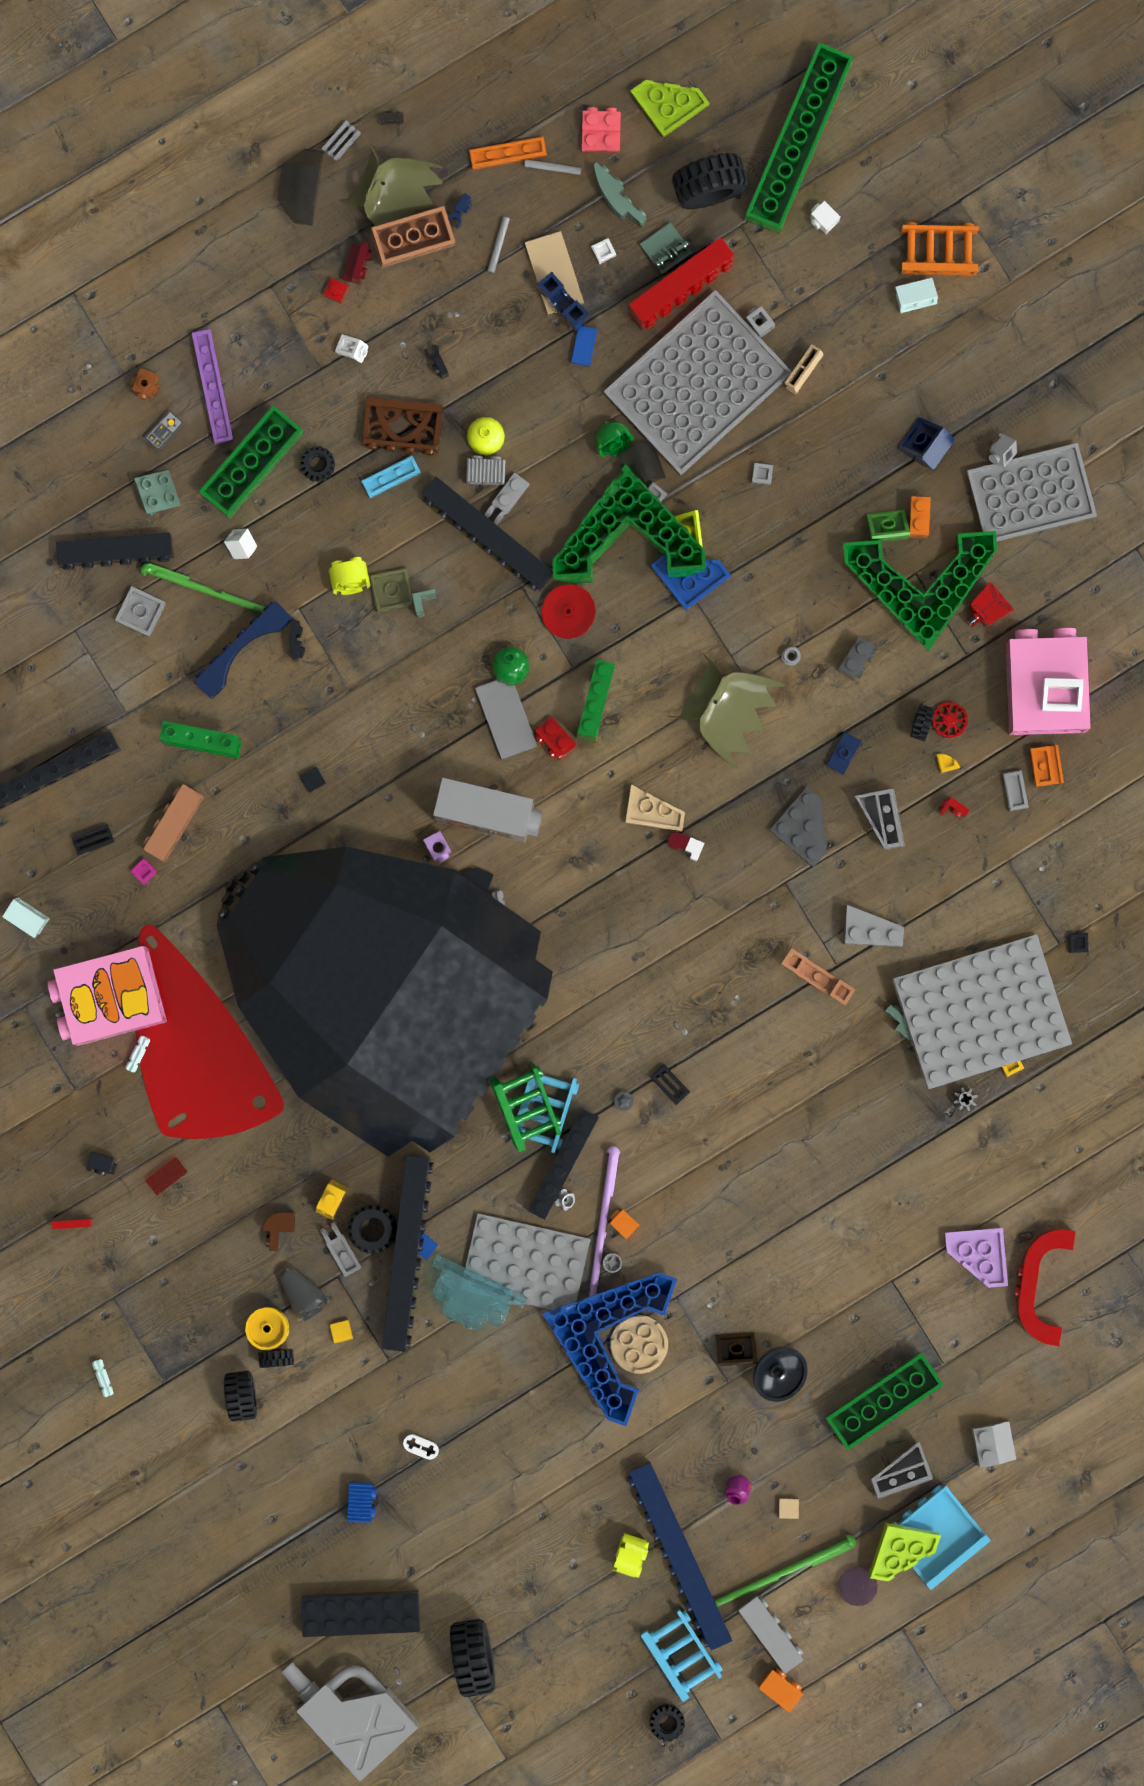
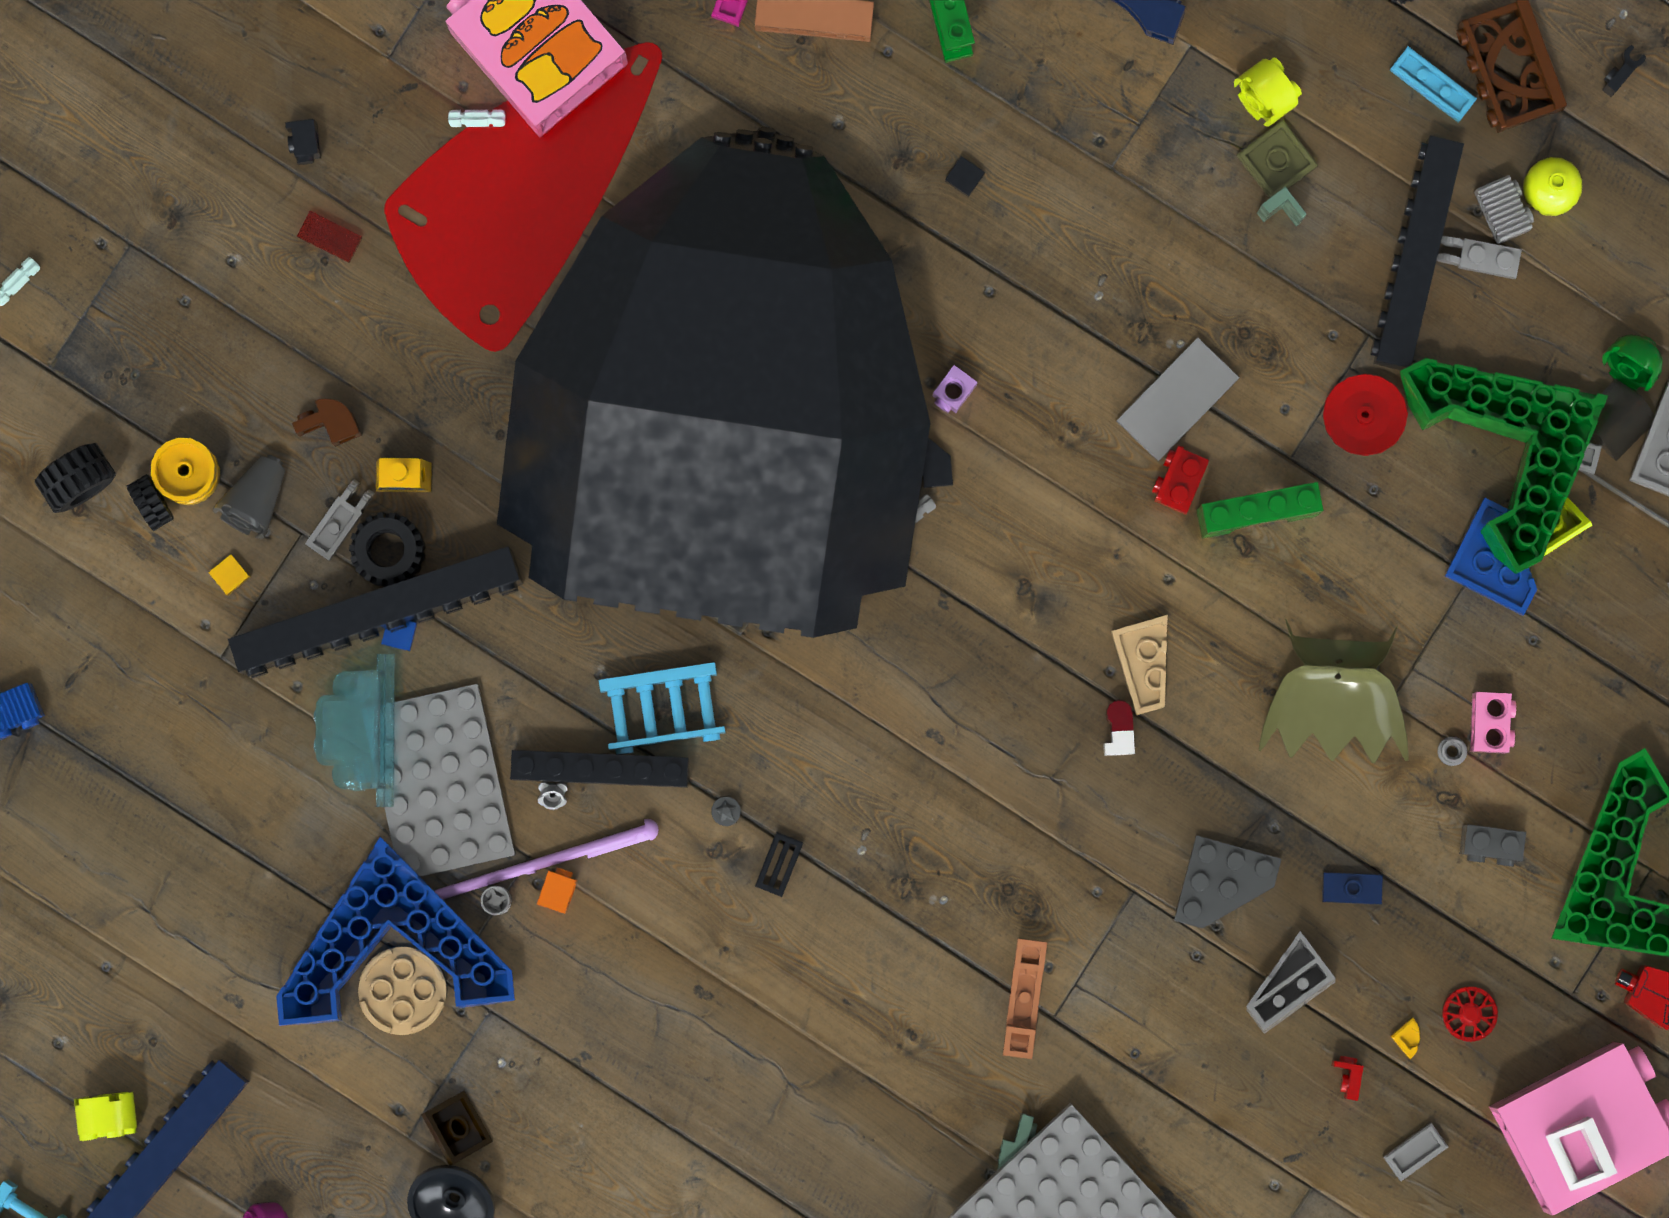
camera: 65 degrees right, 0 degrees up
red tile [51,1219,93,1229] -> none
black slope [290,620,305,662] -> none
white beam [403,1434,439,1460] -> none
light grey brick [433,778,542,843] -> none
green fence [489,1061,562,1153] -> none
green cylinder [492,646,530,686] -> none
light grey wedge [844,905,904,947] -> none
black tyre [910,704,935,742] -> none
orange plate [1030,745,1064,787] -> none
none -> bright pink brick [1470,692,1516,753]

